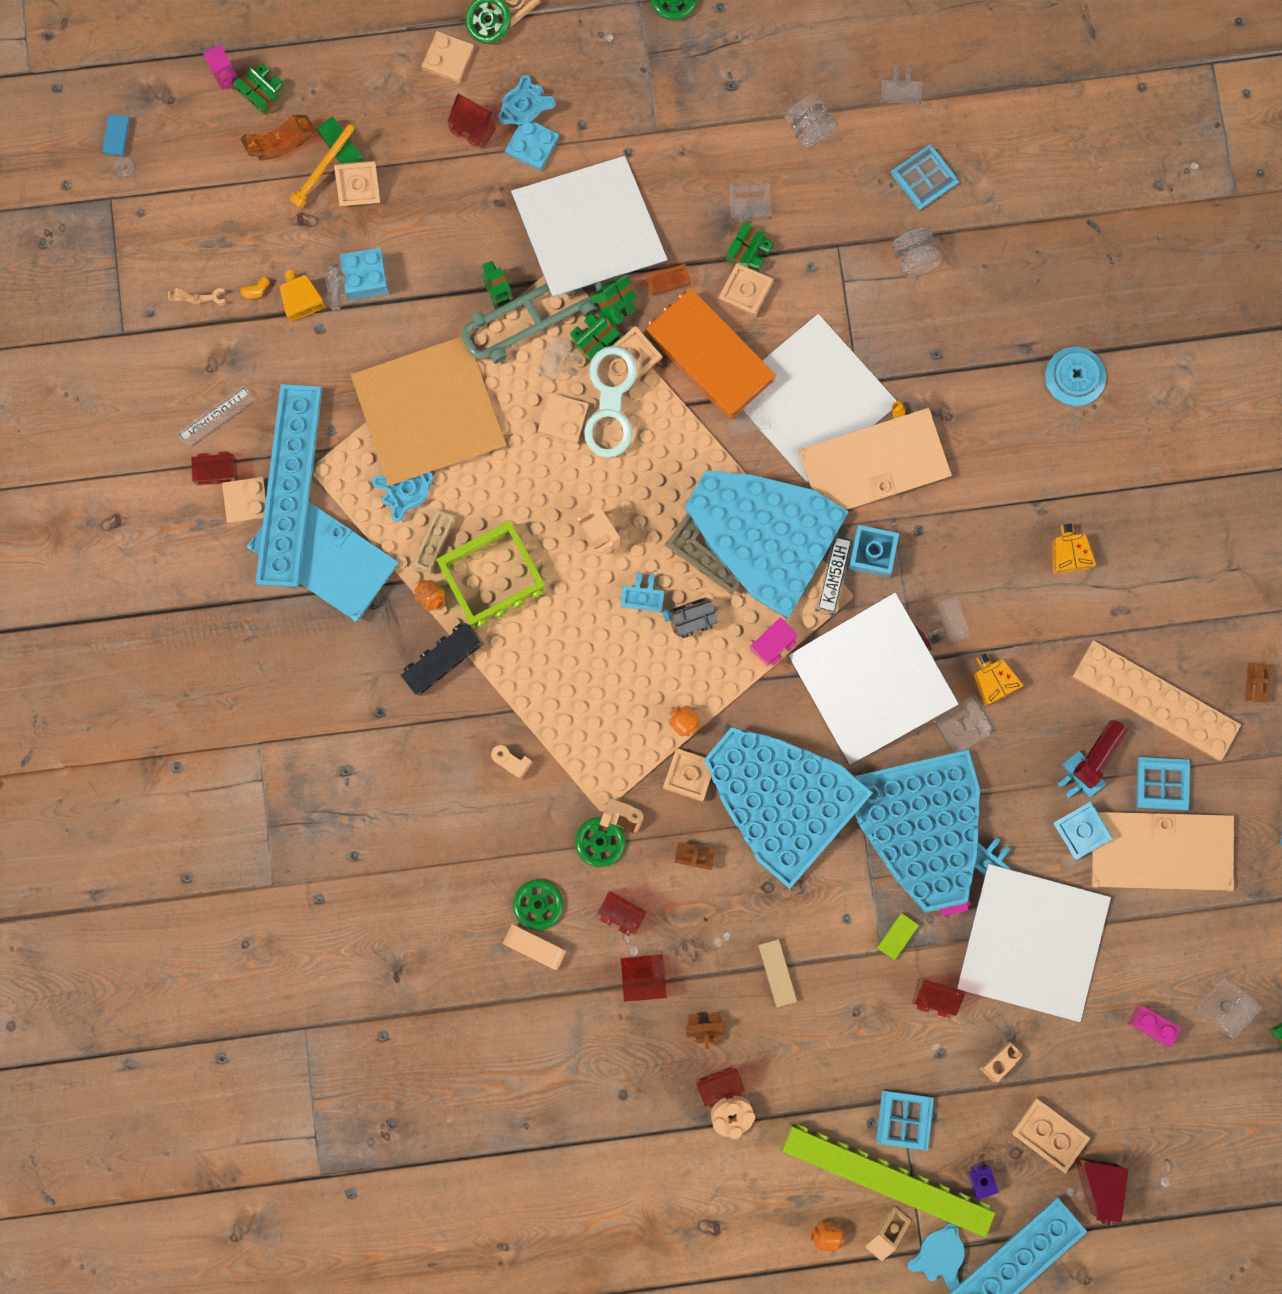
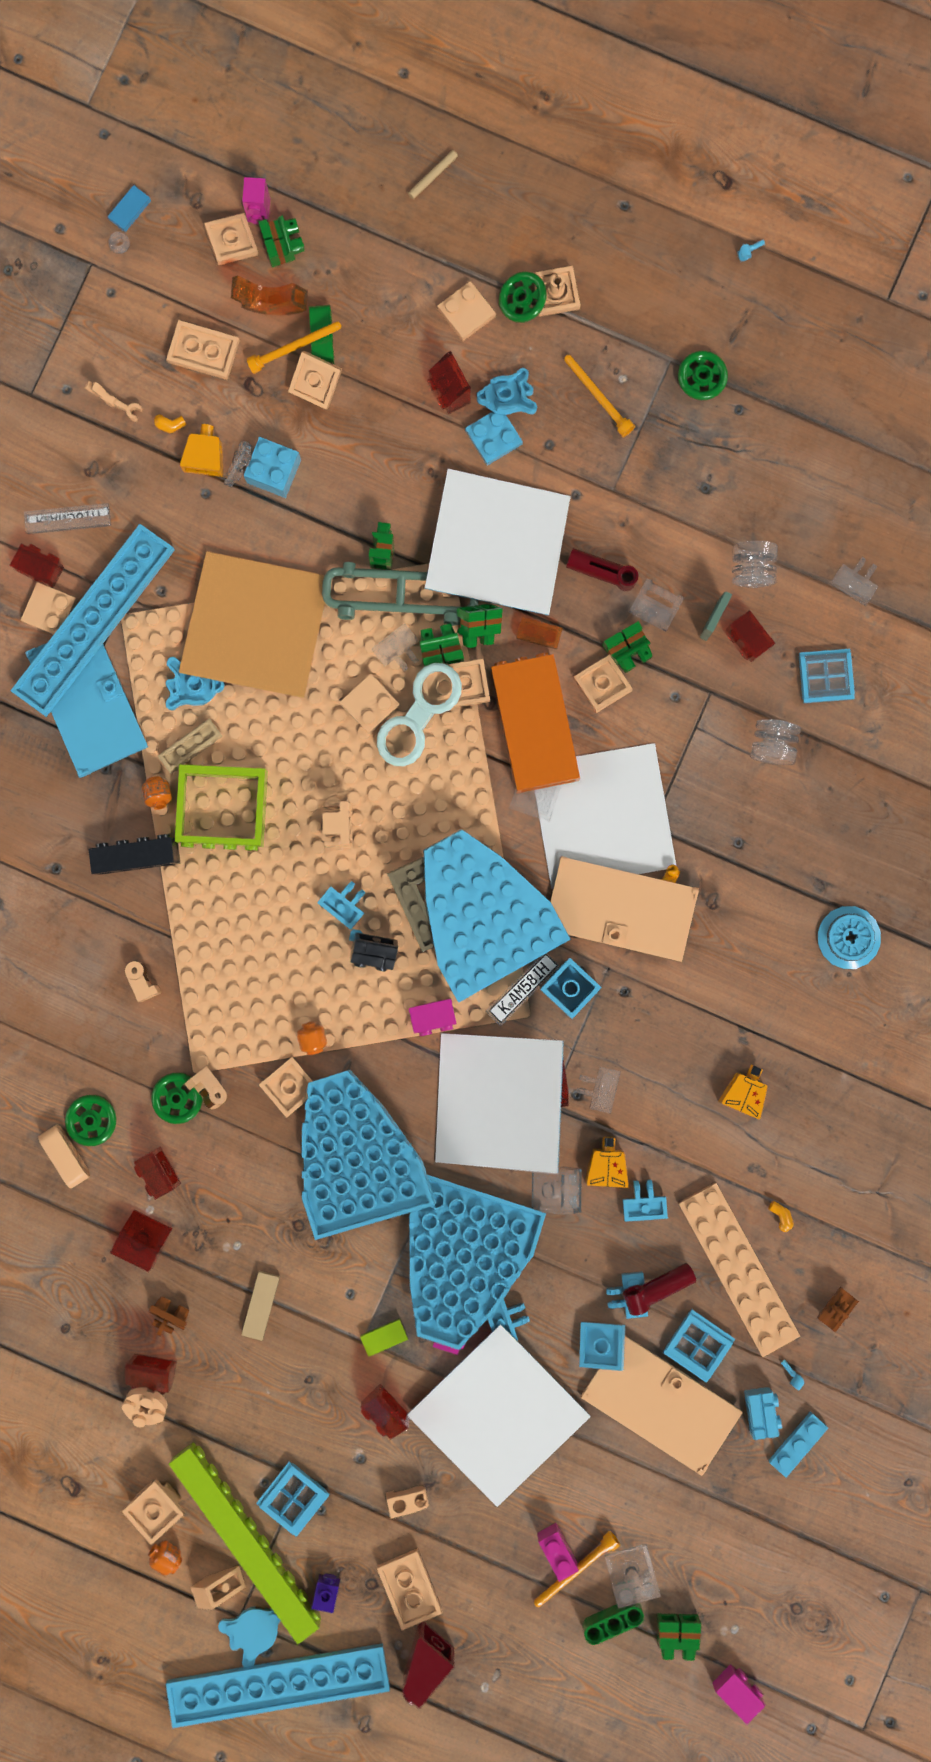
camera: 25 degrees right, 5 degrees up
dark orange hips [674,842,716,870] -> none
none -> light nougat panel [122,1479,185,1545]
none -> light nougat plate [166,320,240,380]
none -> light nougat plate [204,213,258,266]
none -> light orange piece [534,1531,621,1607]
none -> light orange piece [564,355,635,437]
none -> dark red piece [566,548,639,591]
none -> green beam [583,1598,644,1645]
none -> medium azure hinge [622,1180,668,1222]
none -> sand green tile [700,591,733,641]
none -> clear red brick [726,610,776,663]
none -> medium azure brick [744,1387,782,1440]
none -> light orange arm [768,1201,794,1232]
none -> medium azure hand [781,1359,804,1390]

